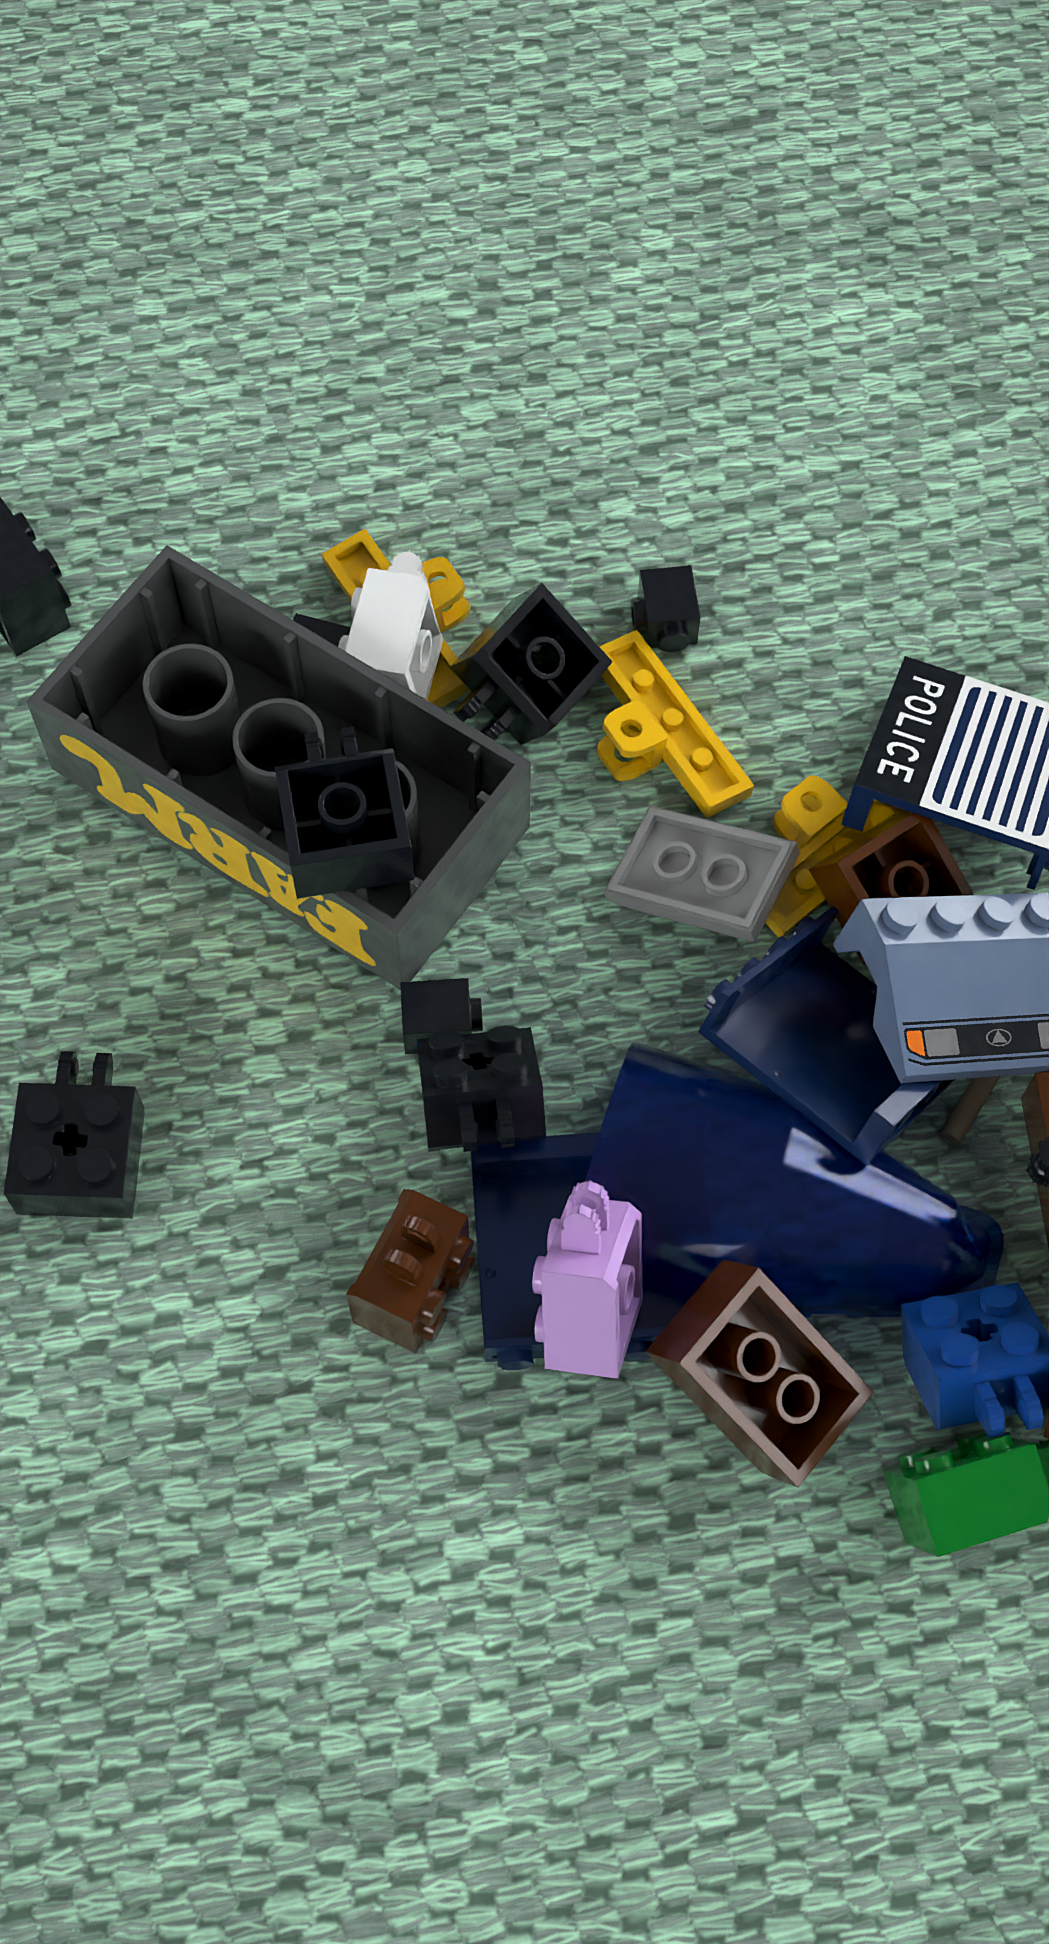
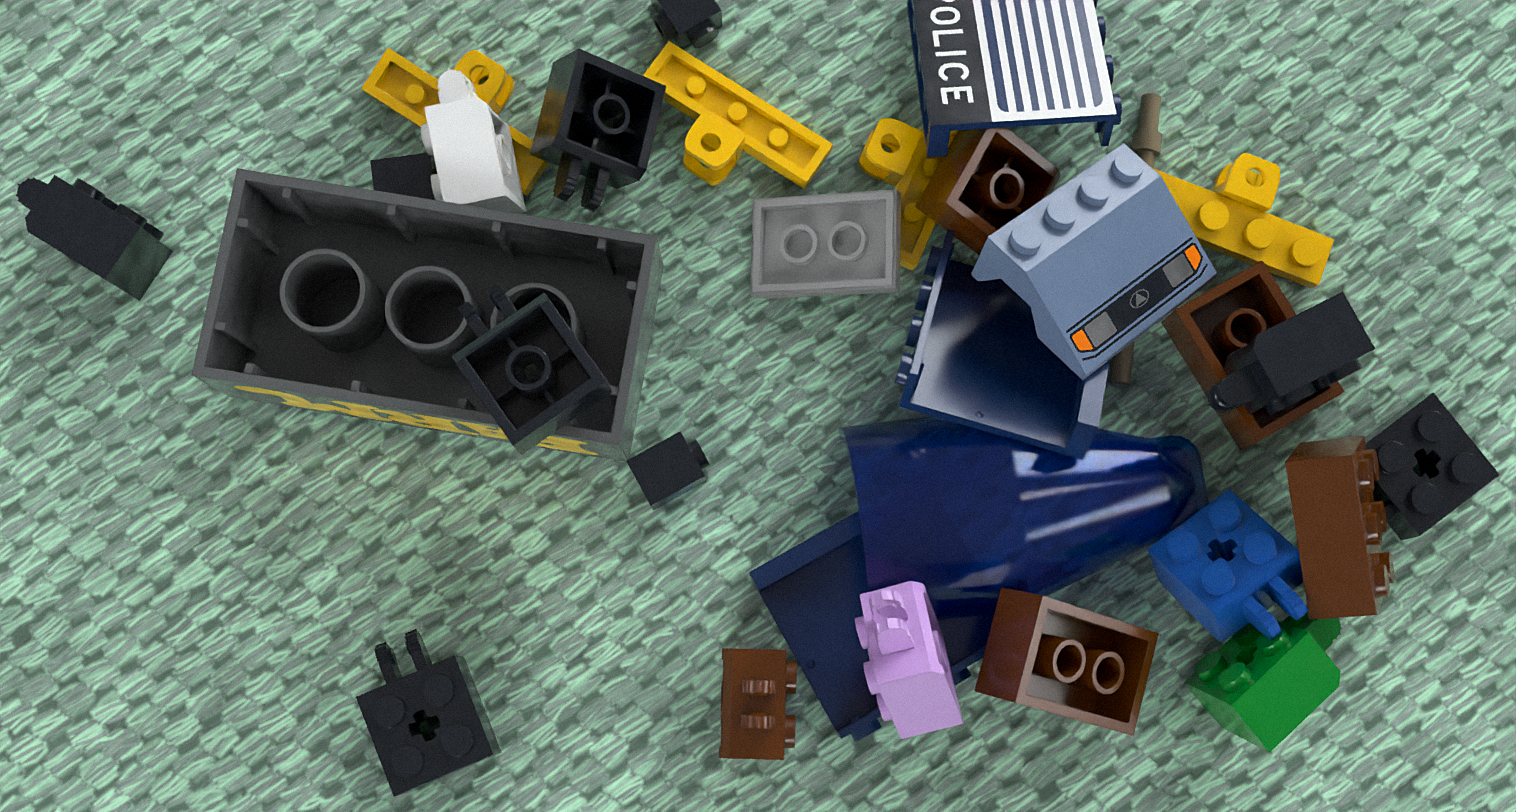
camera: 25 degrees left, 15 degrees up
black hinge [417,1025,546,1152] -> none

